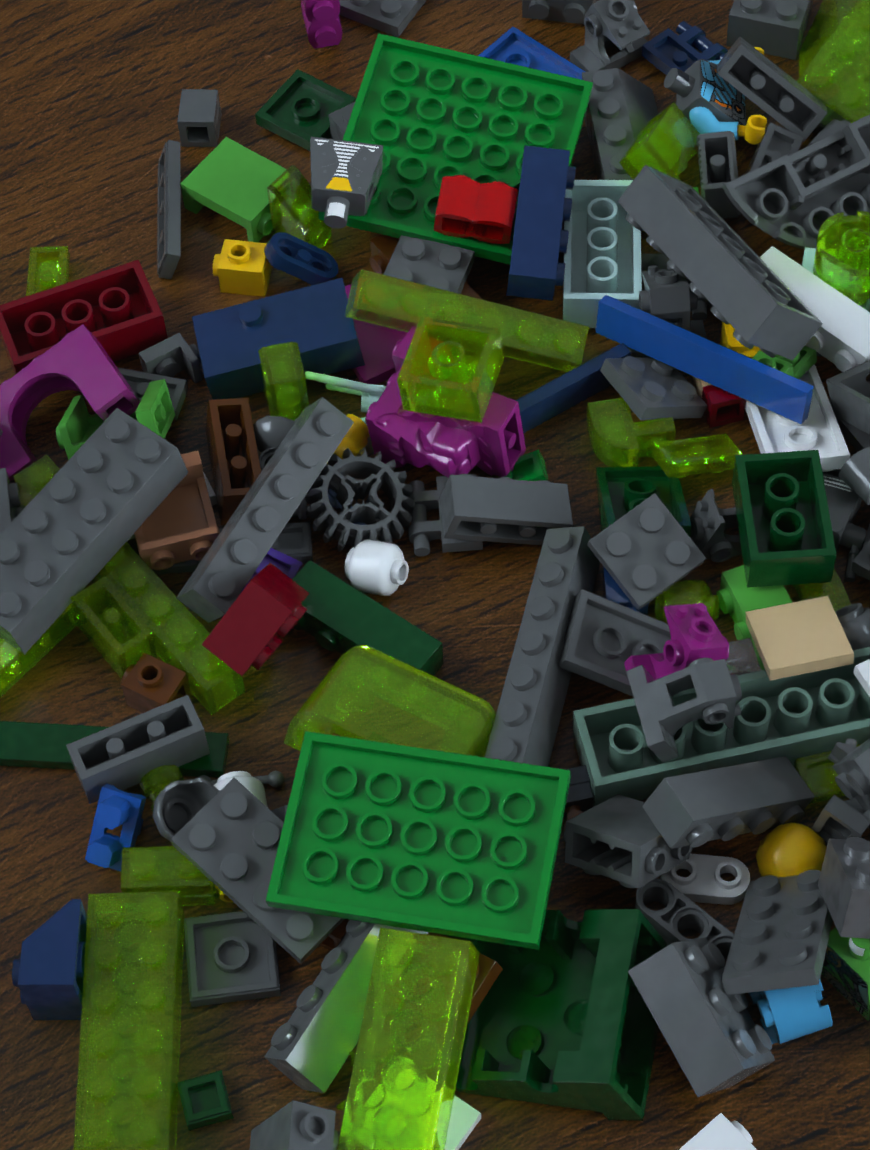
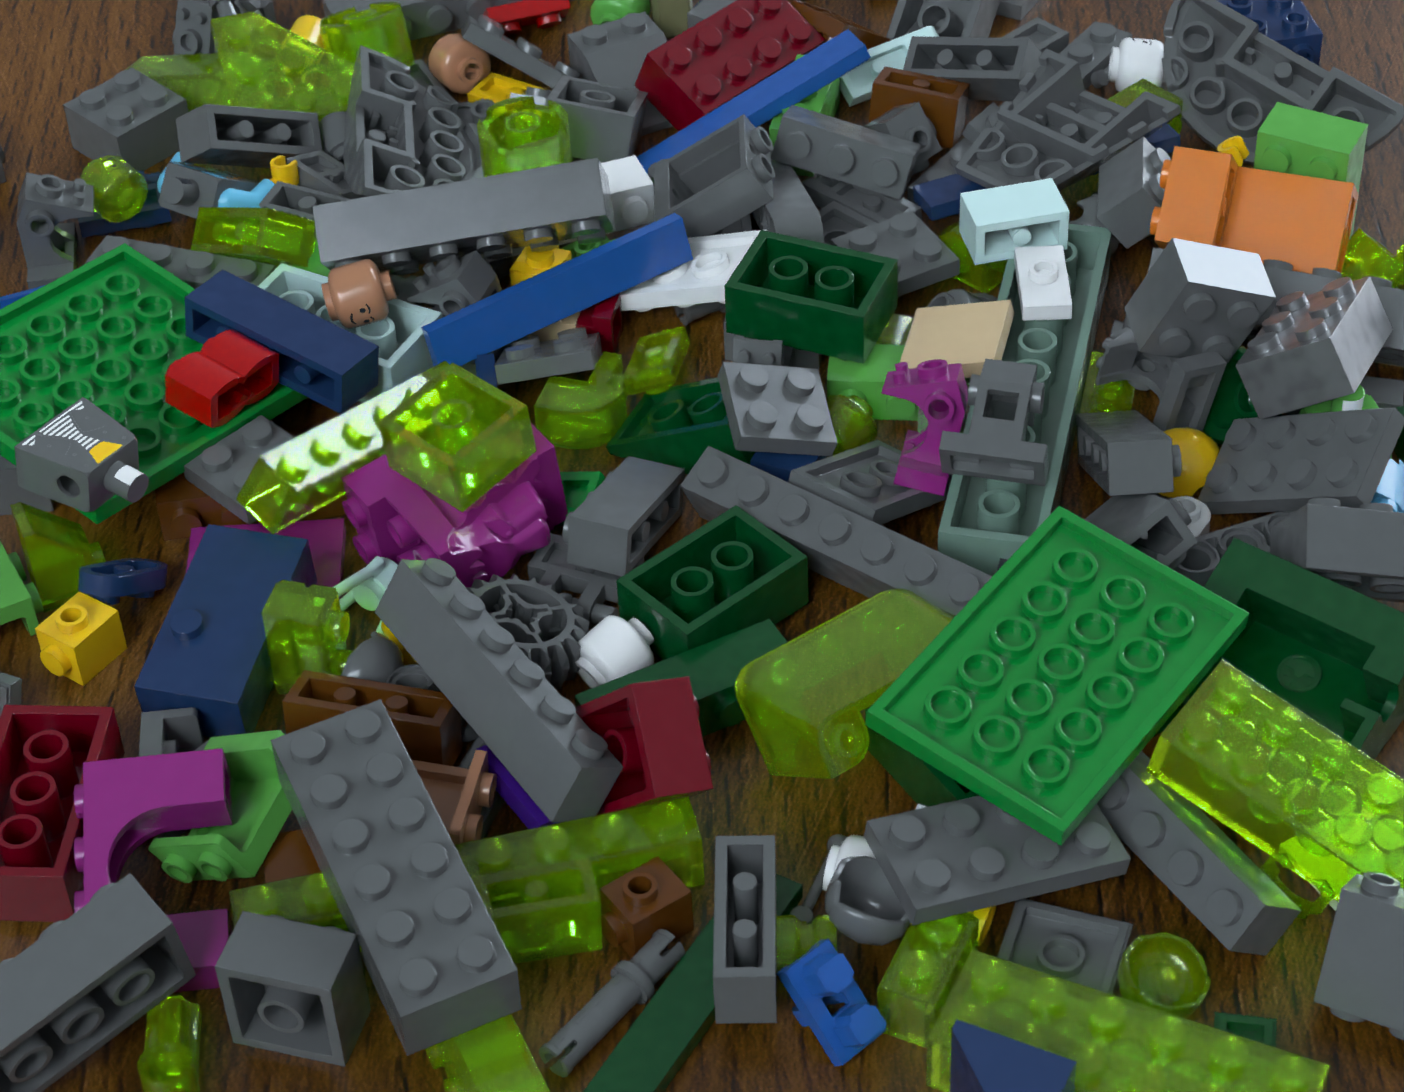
camera: 65 degrees left, 15 degrees down
none -> clear neon green head [81,155,148,223]
none -> nougat head [321,259,397,329]
none -> dark grey pin [539,929,685,1077]
none -> dark green brick [616,505,809,660]
none -> clear neon green hair [1117,932,1211,1024]

